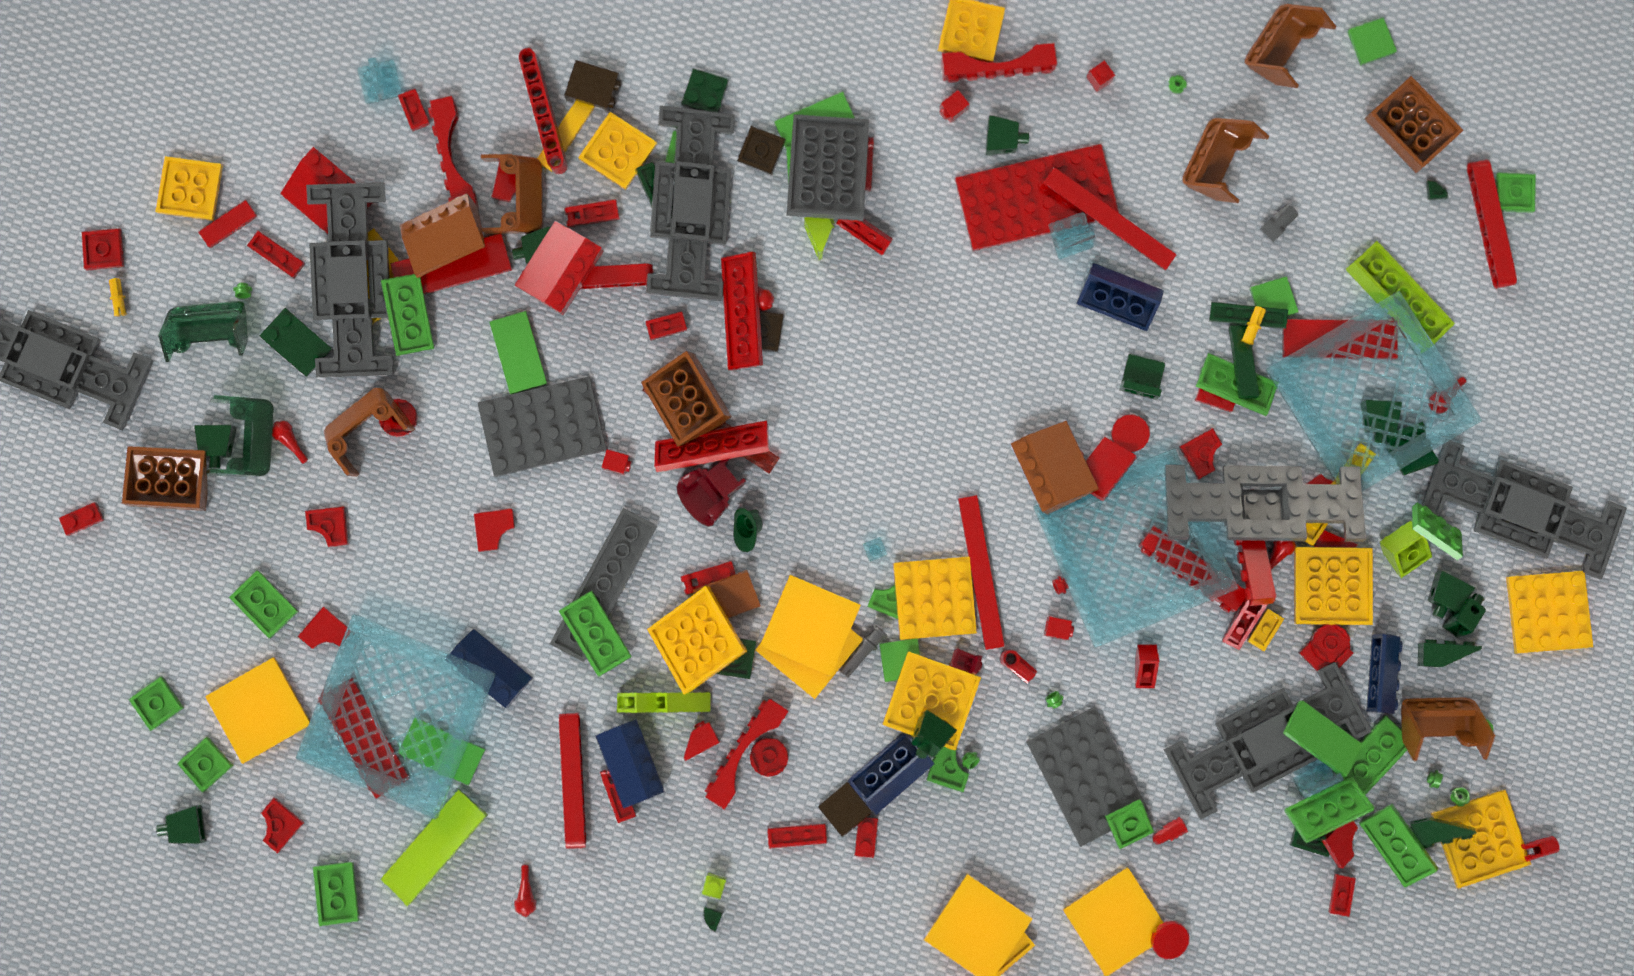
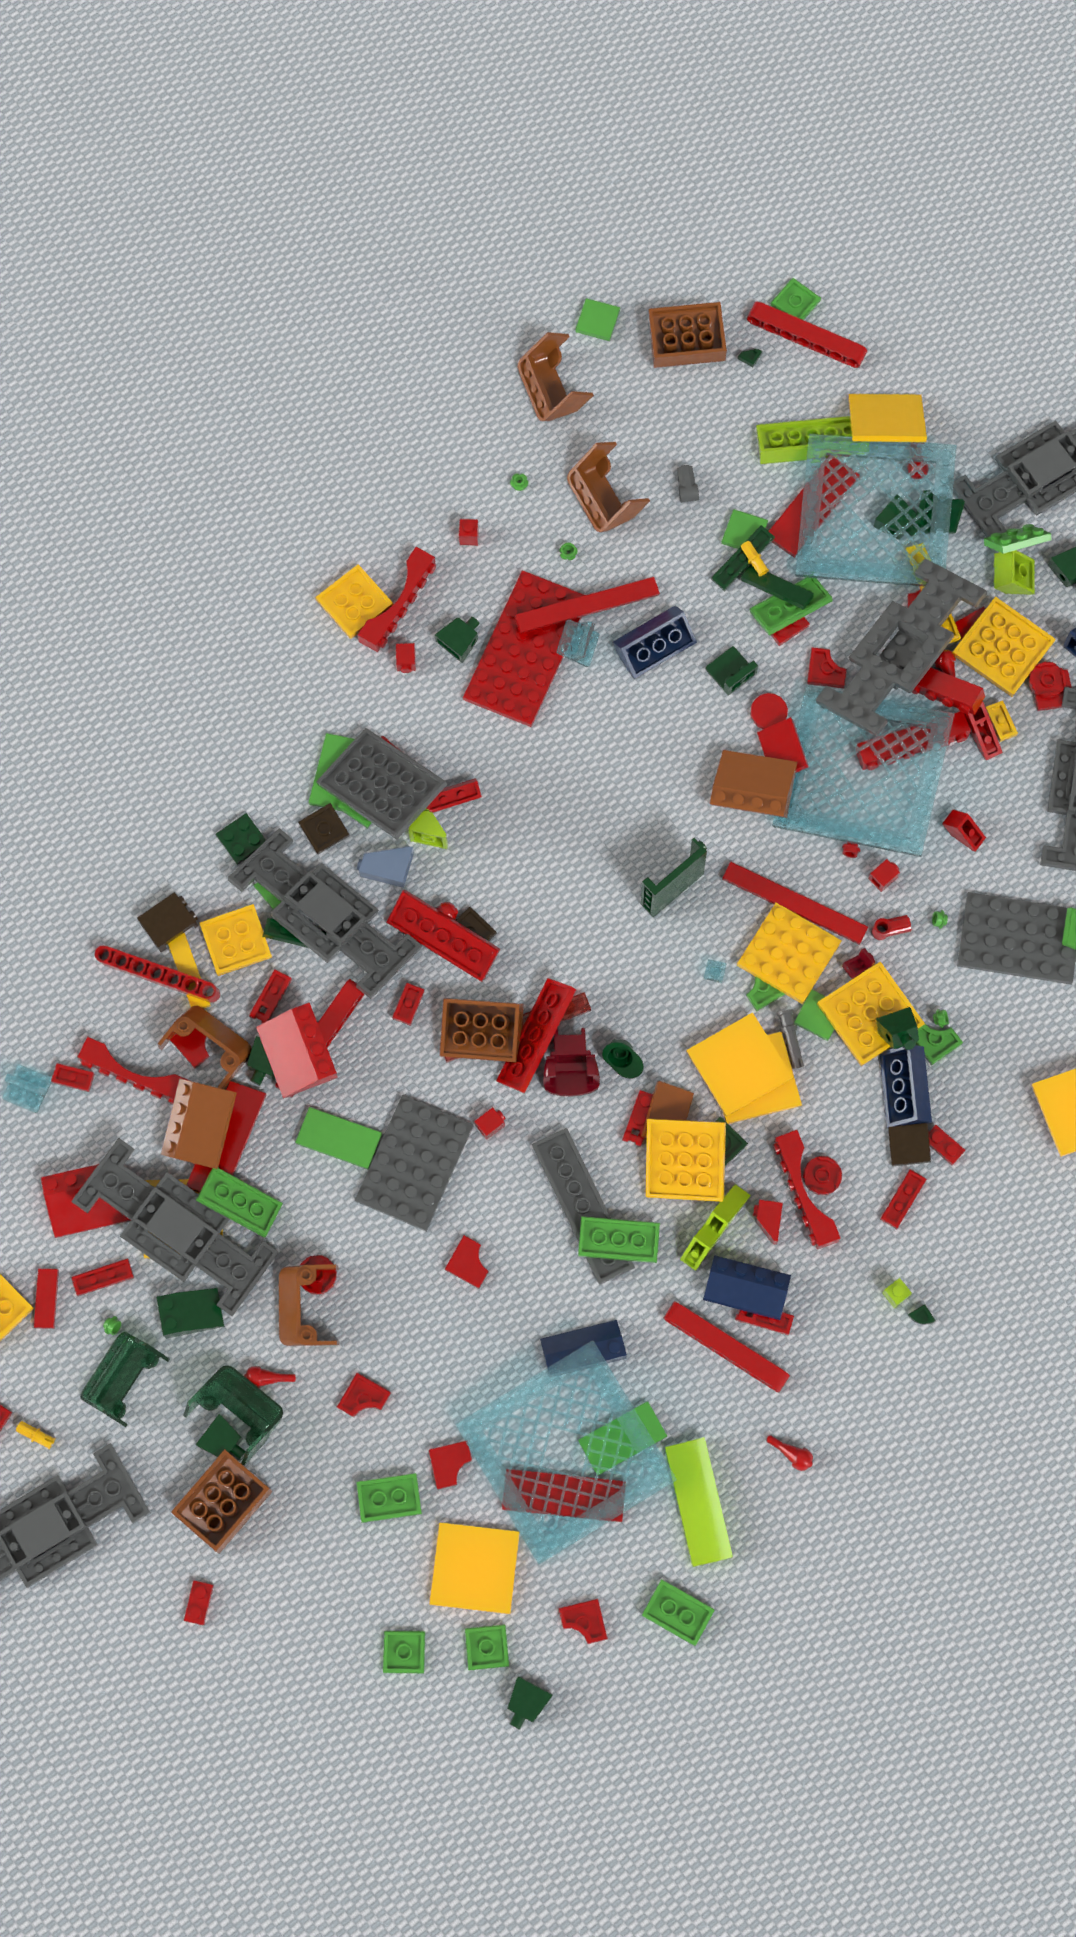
camera: 45 degrees left, 10 degrees down
none -> sand blue slope [357,846,414,888]
none -> bright green plate [559,543,578,560]
none -> dark green panel [640,838,707,917]
none -> yellow tile [848,394,927,442]

